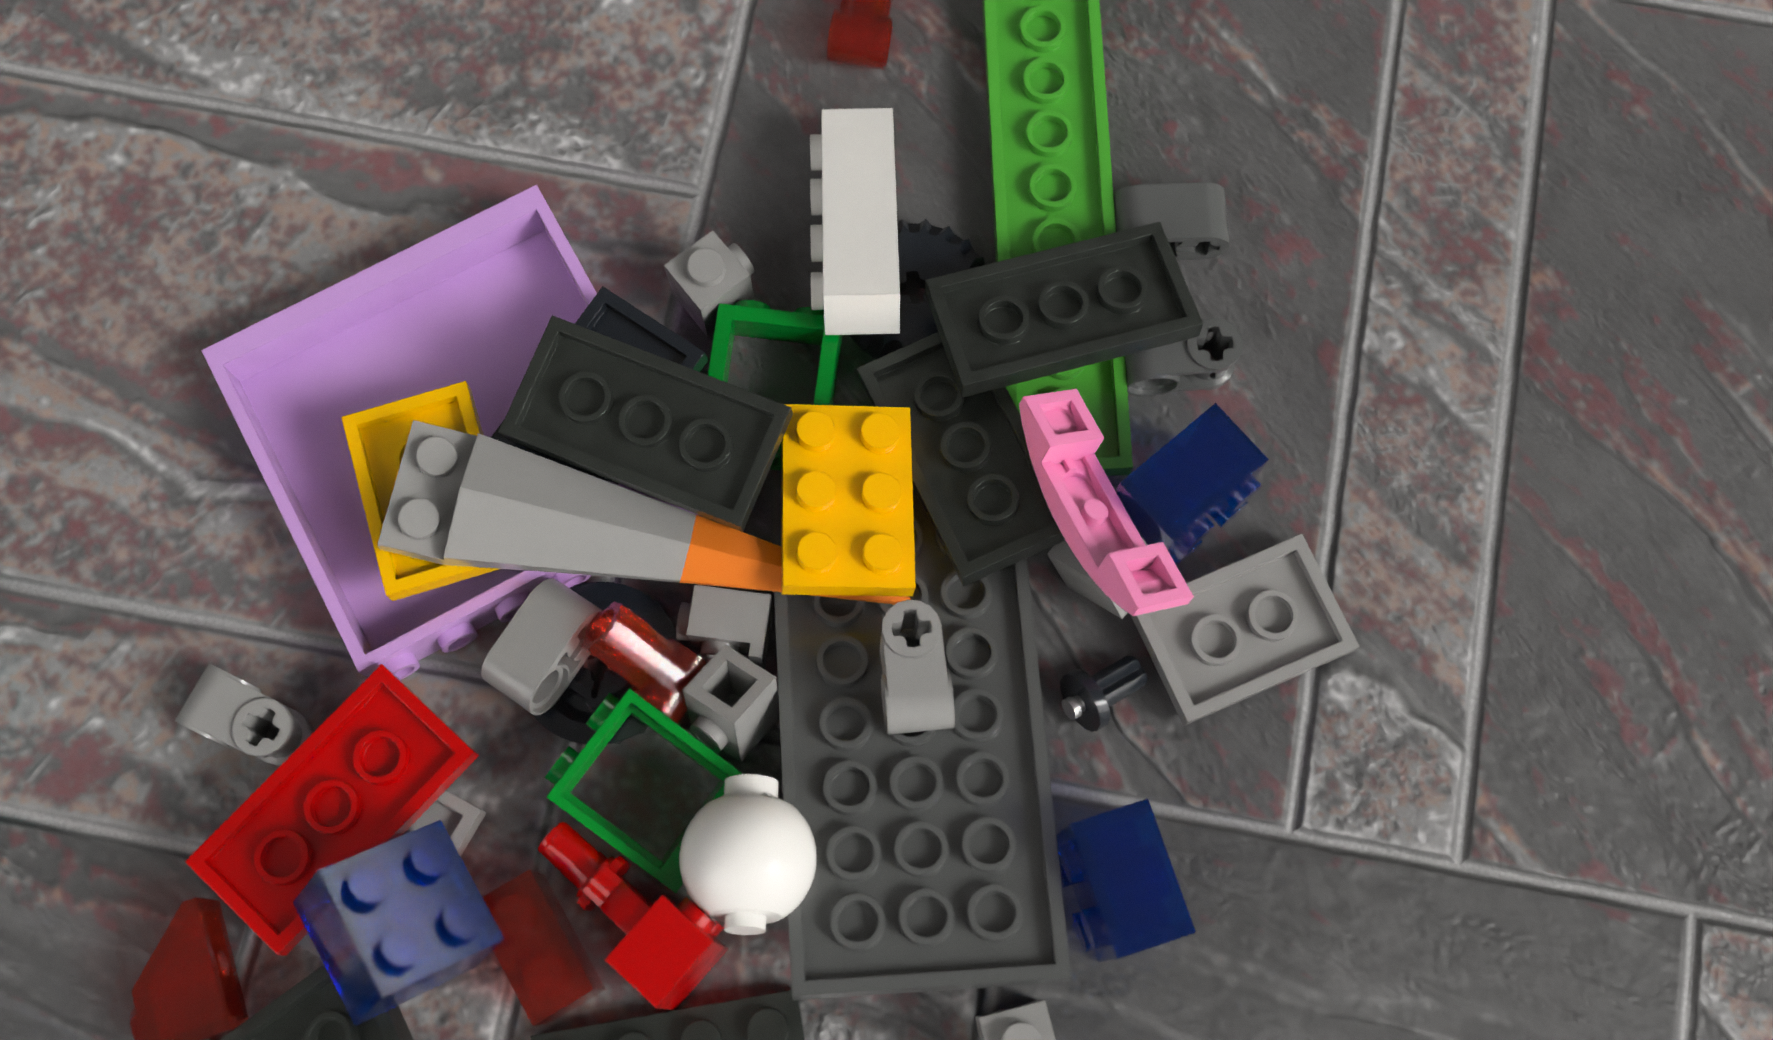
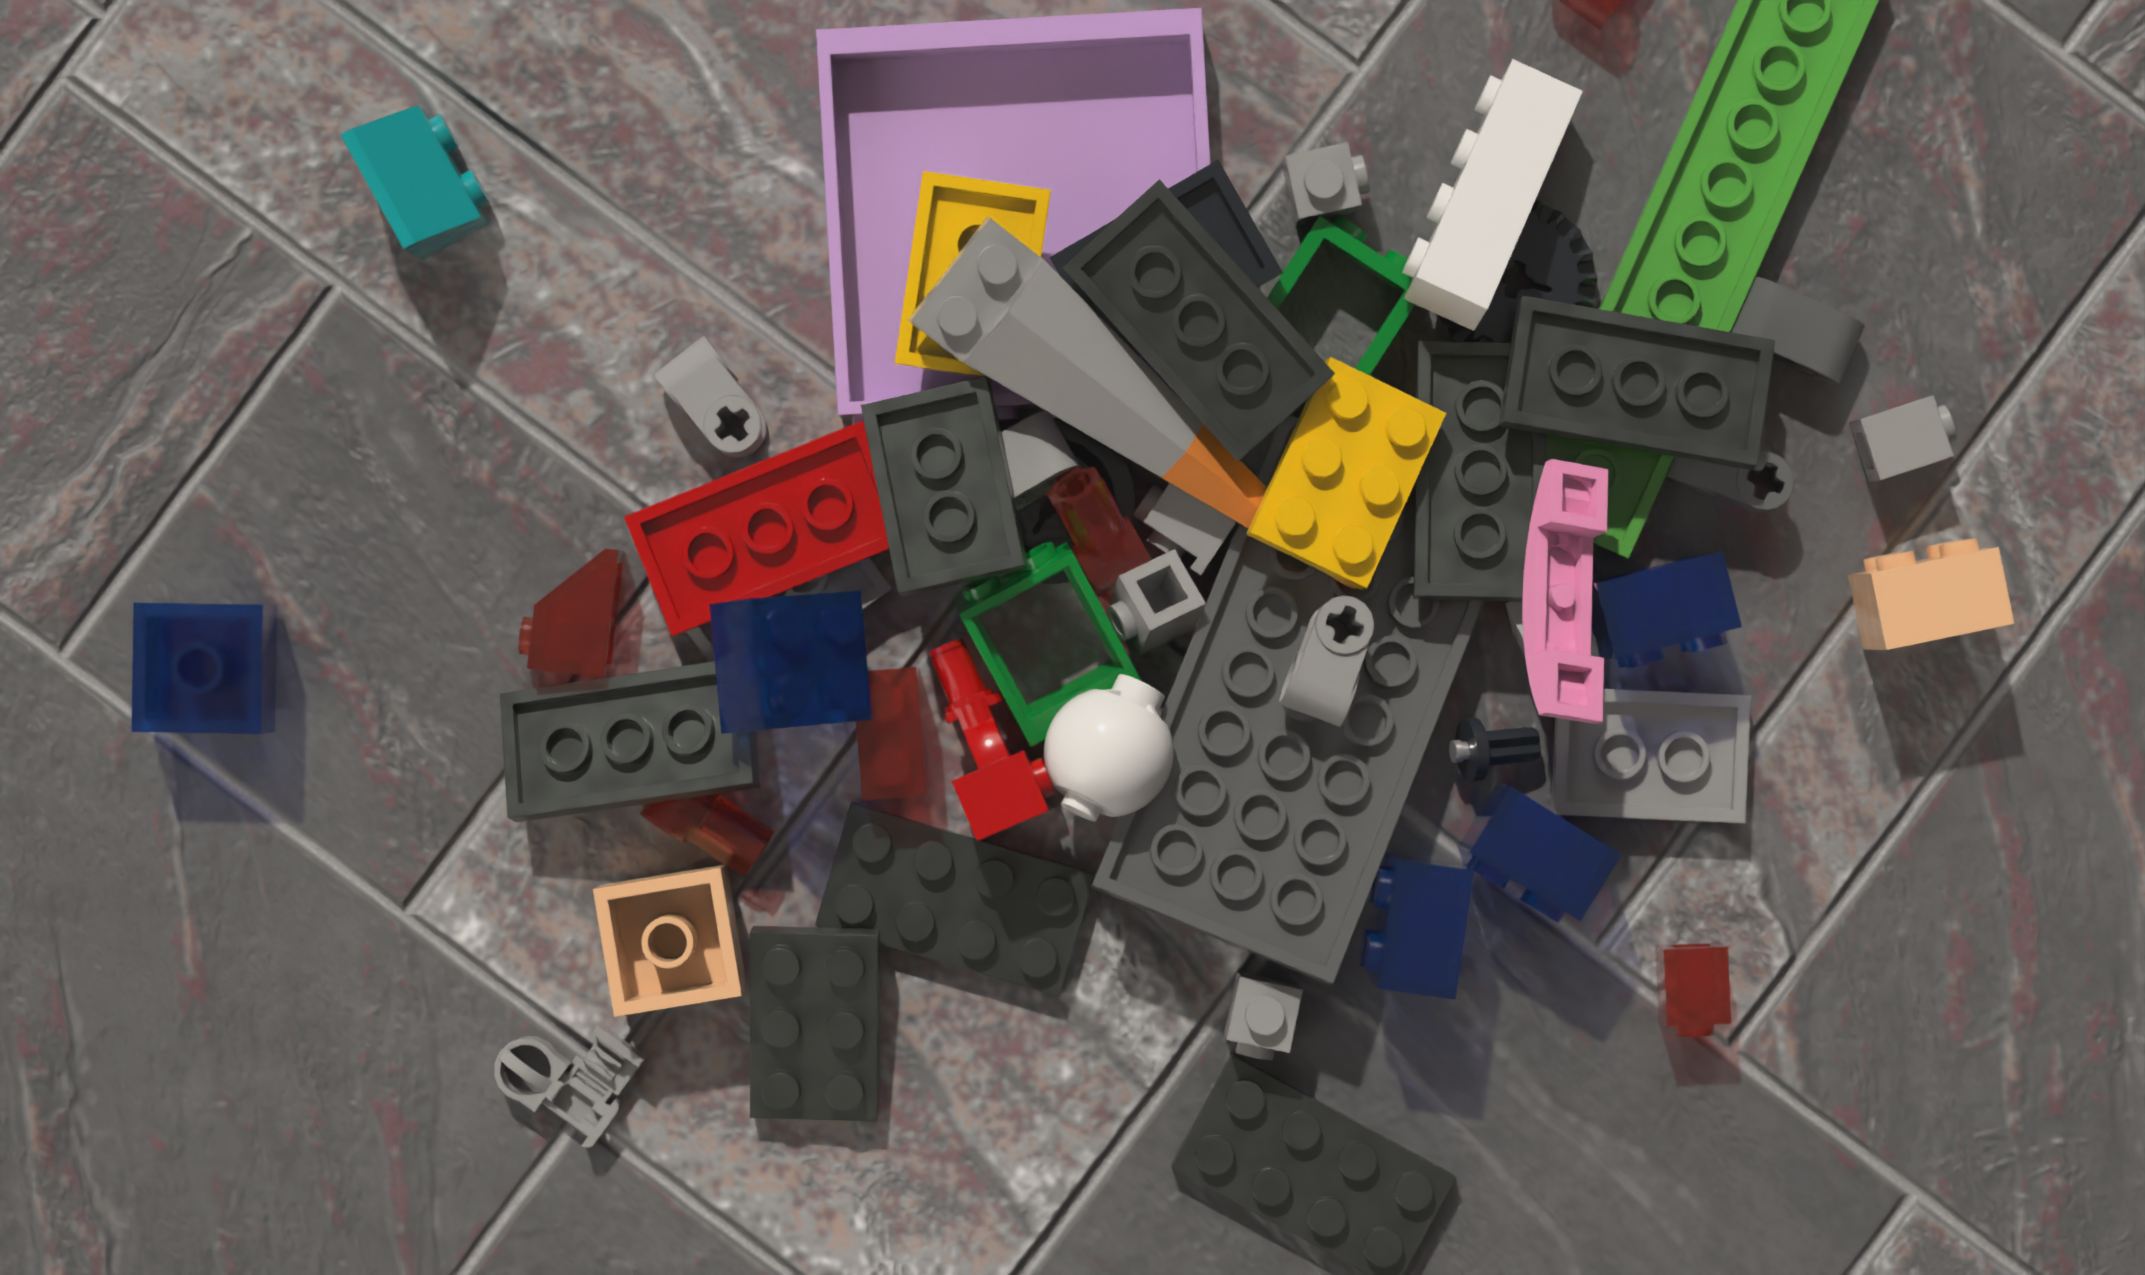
camera: 30 degrees right, 15 degrees up
none -> pearl dark grey plate [861,376,1028,597]
none -> clear blue brick [1458,782,1621,923]
none -> clear red brick [1655,942,1731,1037]
none -> light nougat brick [1848,538,2015,650]
none -> light grey brick [1849,395,1957,482]

